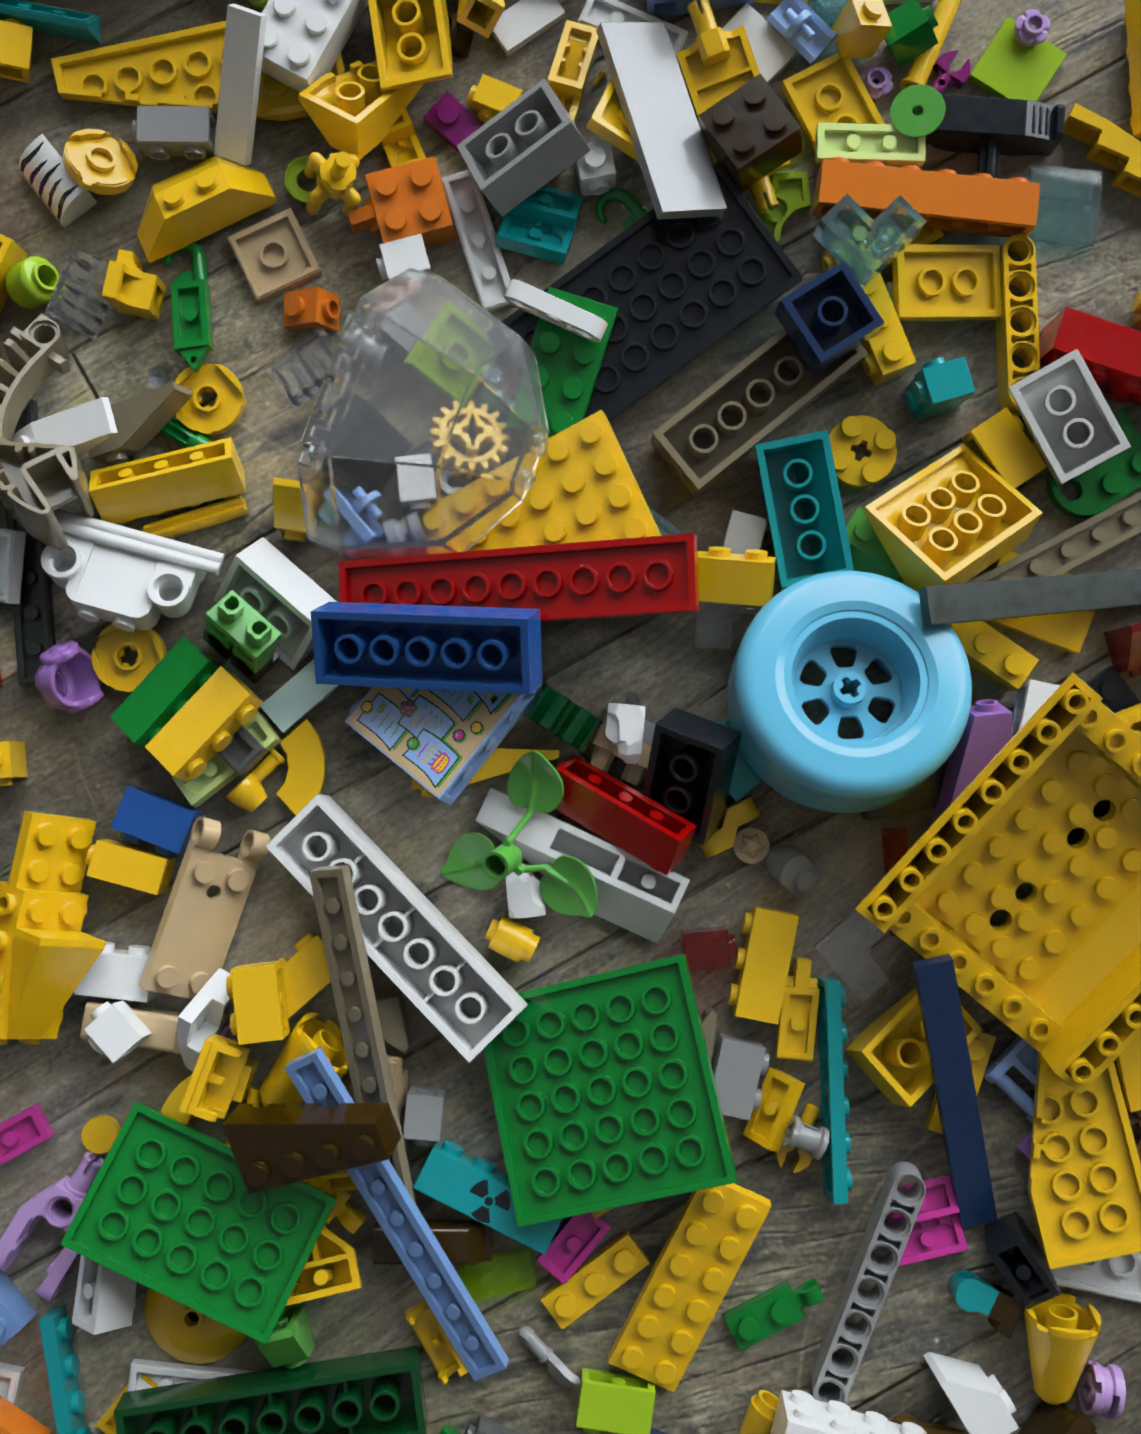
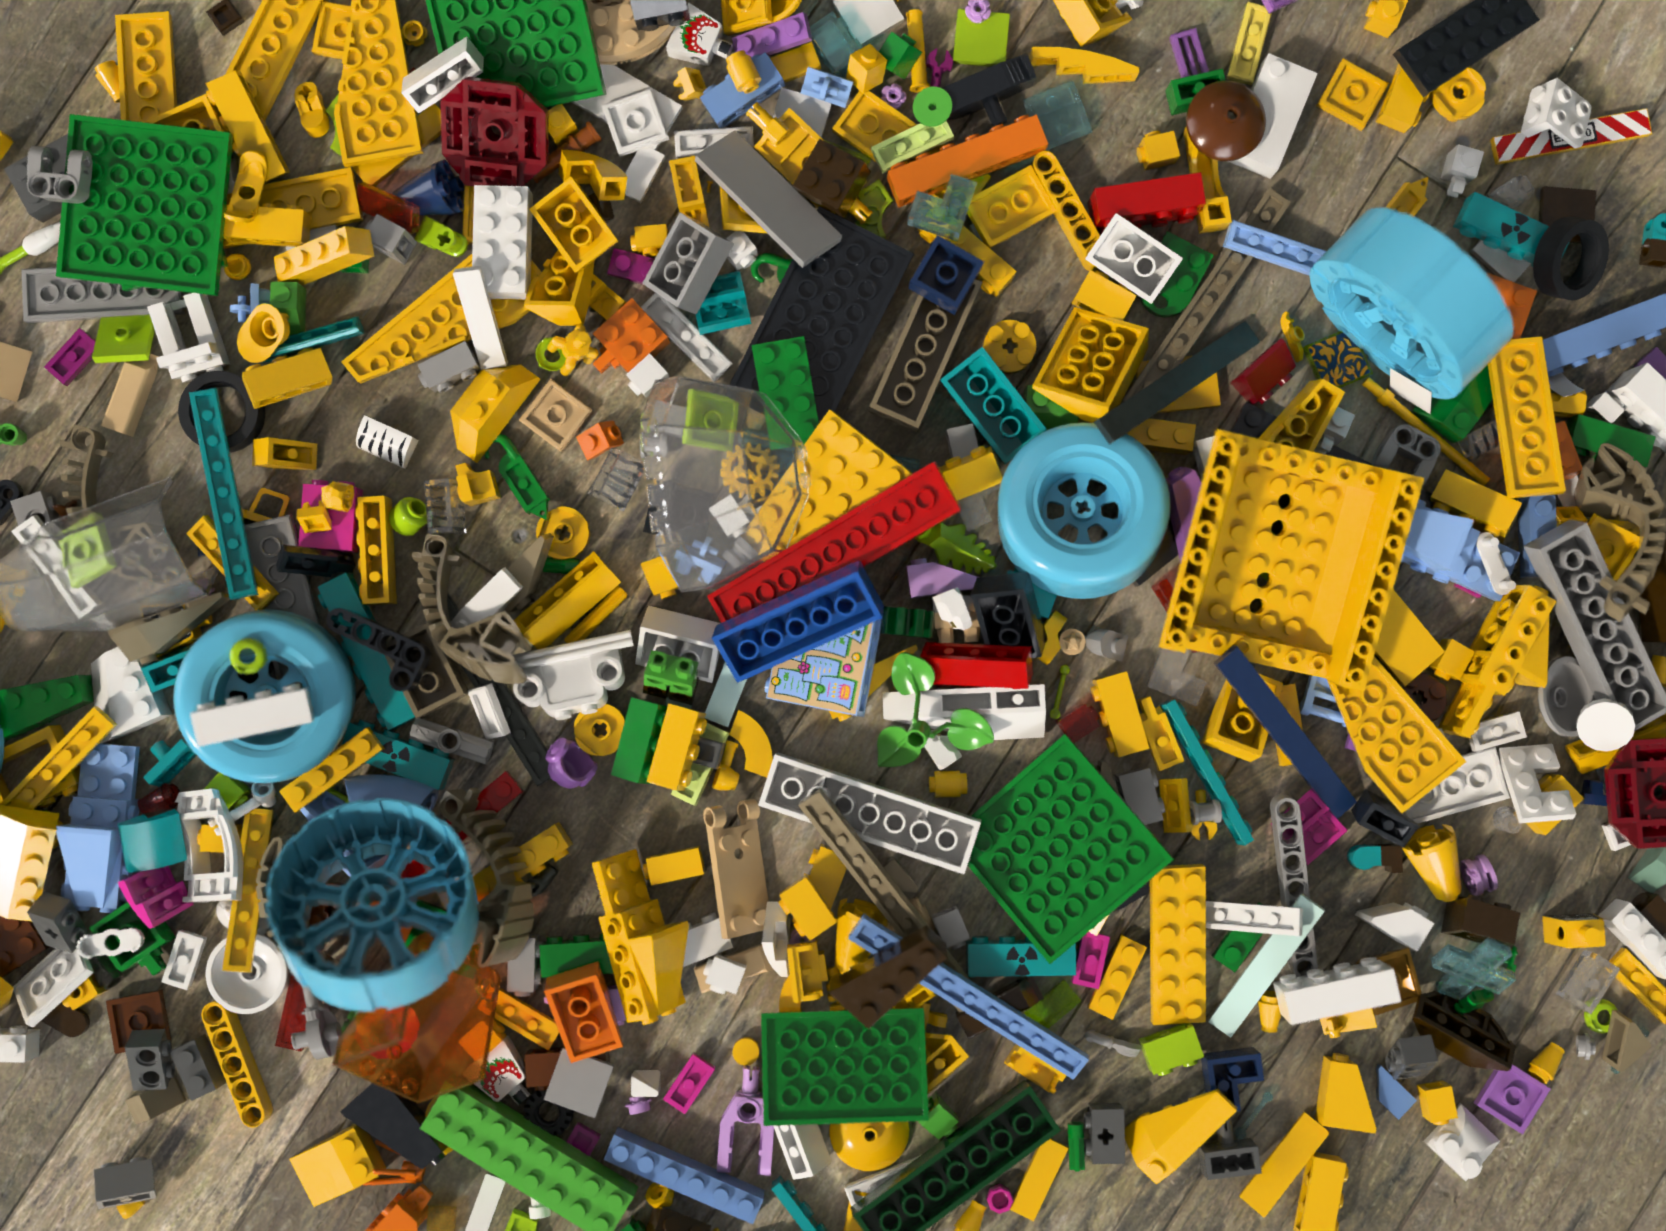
camera: 30 degrees left, 0 degrees up
yellow tile [62,129,138,195] -> none
blue brick [111,786,204,858] -> none
white beam [504,279,608,343] -> none
teal brick [904,356,975,421] -> none
none -> lavender slope [905,558,978,599]
none -> lime plant [915,522,997,574]
none -> lime hinge [1049,665,1070,719]
none -> white plate [1206,901,1303,936]
none -> light aqua tile [1208,893,1325,1038]

